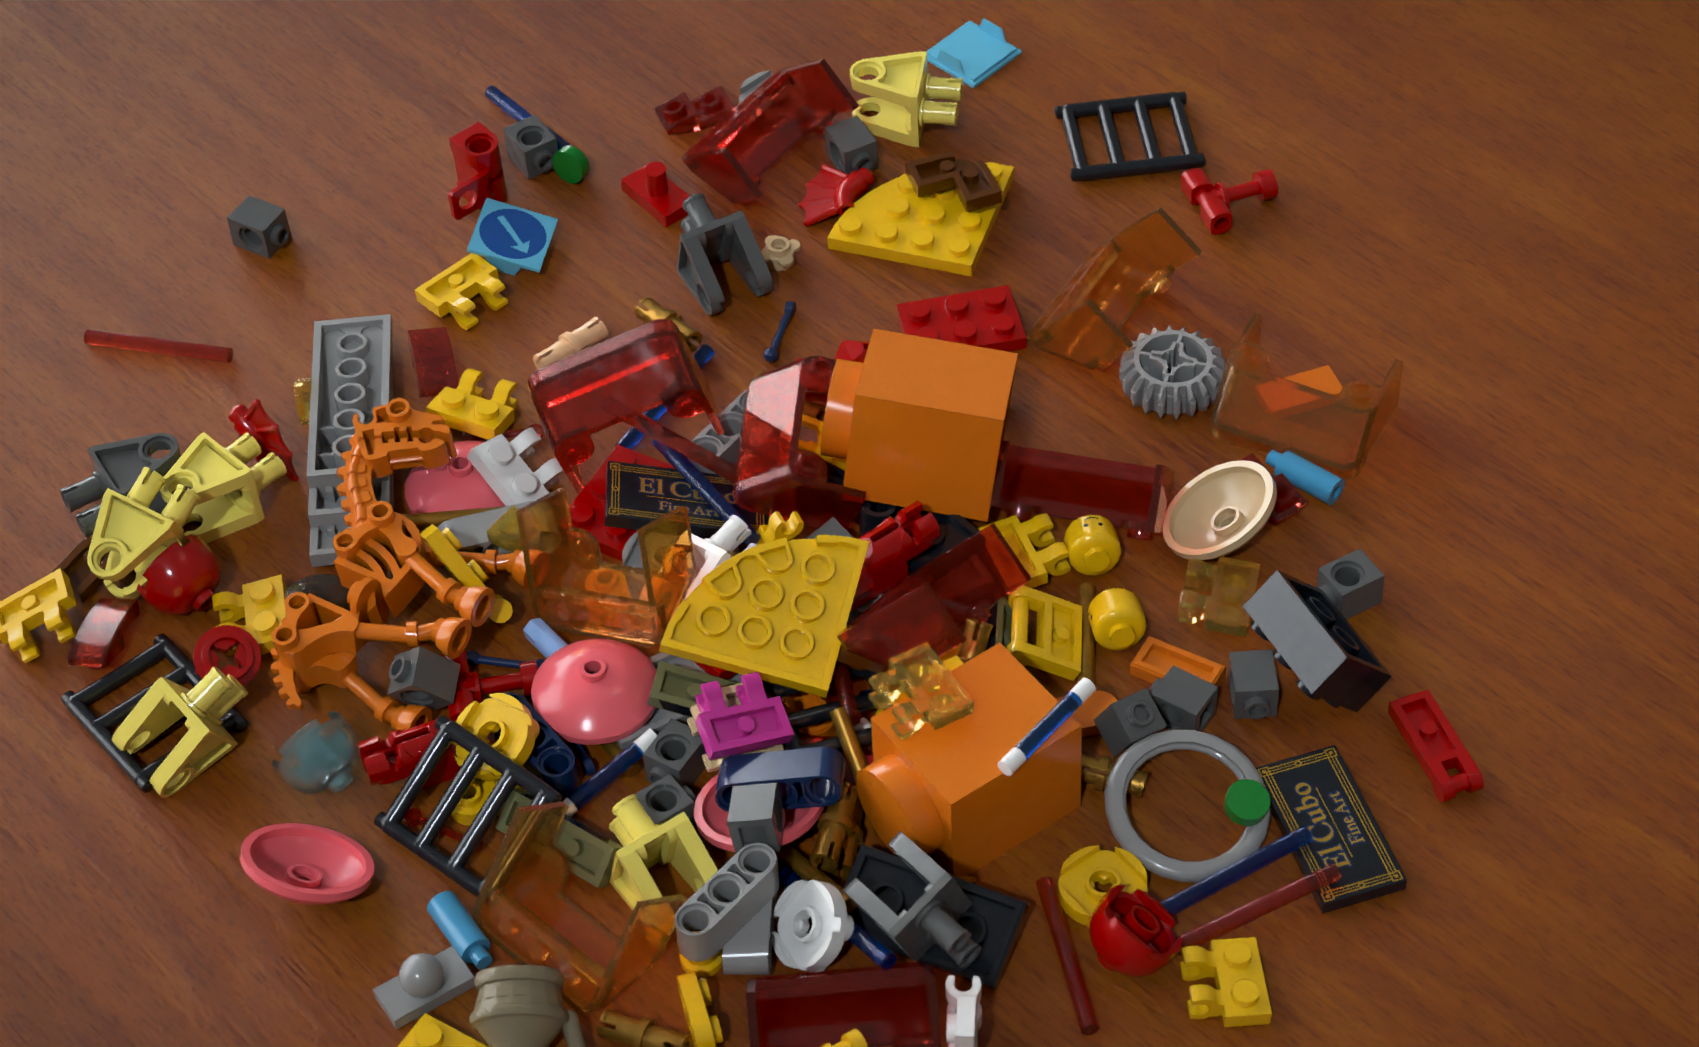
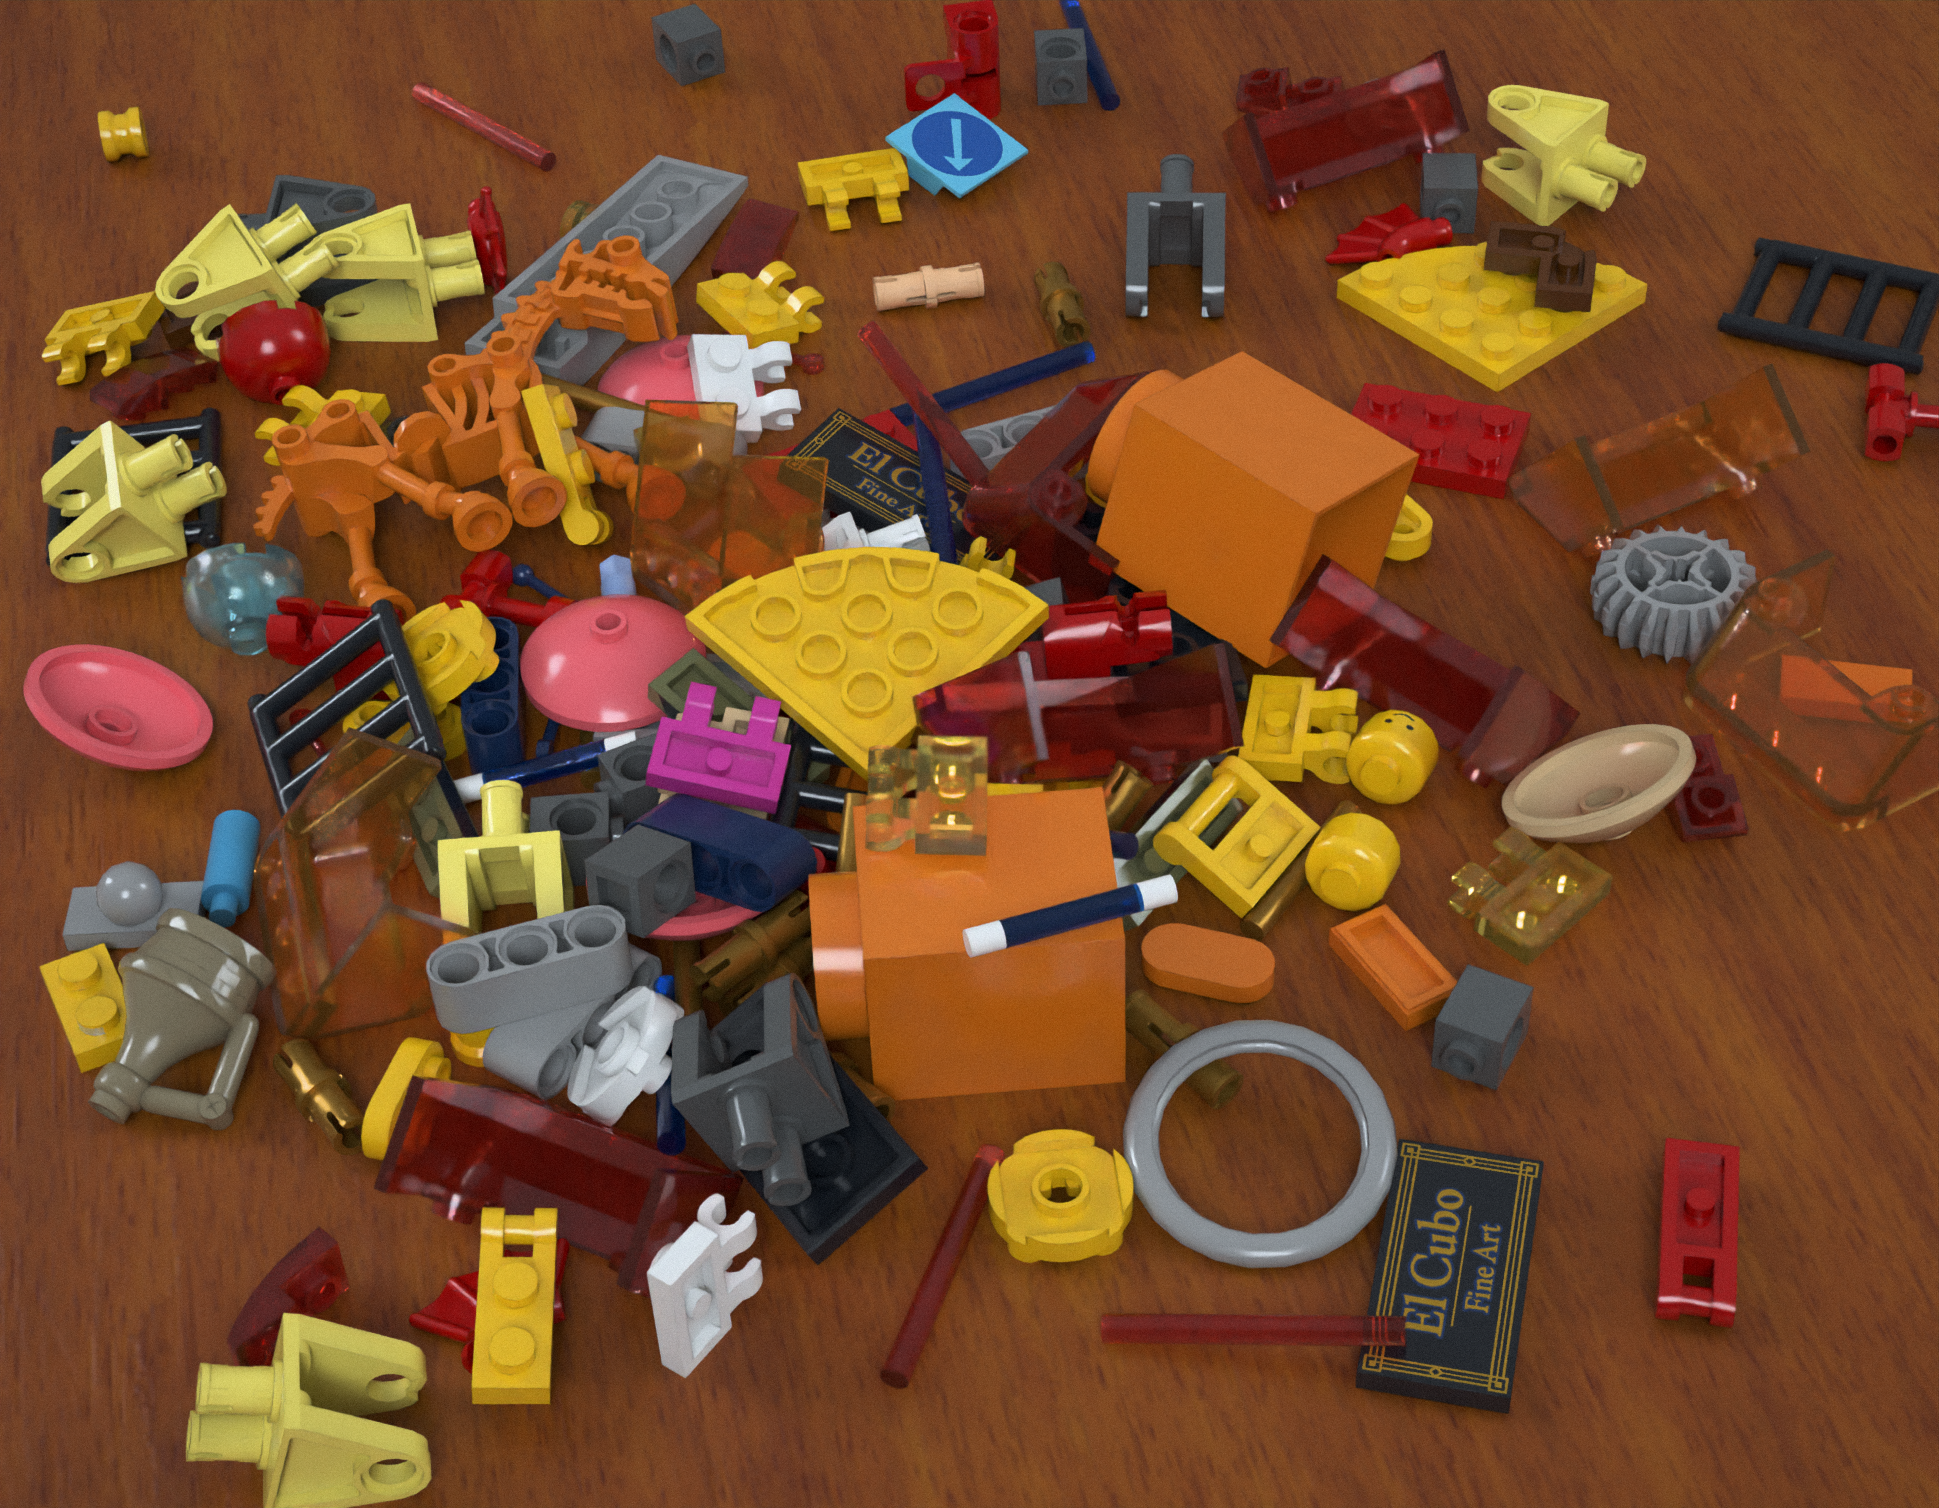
camera: 30 degrees right, 5 degrees down
red gear [193,625,261,687] -> none
dark grey brick [387,646,461,711] -> none
clear red windscreen [527,319,725,494] -> none
green tile [552,145,589,184] -> none
red tile [621,161,690,228] -> none
tan plate [761,235,801,271] -> none
dark blue hinge [763,301,796,363] -> none
medium azure piece [926,18,1022,88] -> none
red cylinder [1089,884,1183,977] -> none
dark grey brick [1094,688,1167,758] -> none
dark grey brick [1149,666,1218,732] -> none
clear blue bar [1160,825,1313,916] -> none
yellow plate [1180,937,1272,1027] -> none
green tile [1224,779,1270,826] -> none
brick [1243,570,1392,712] -> none
dark azure cylinder [1265,449,1345,506] -> none
dark grey brick [1317,549,1385,620] -> none

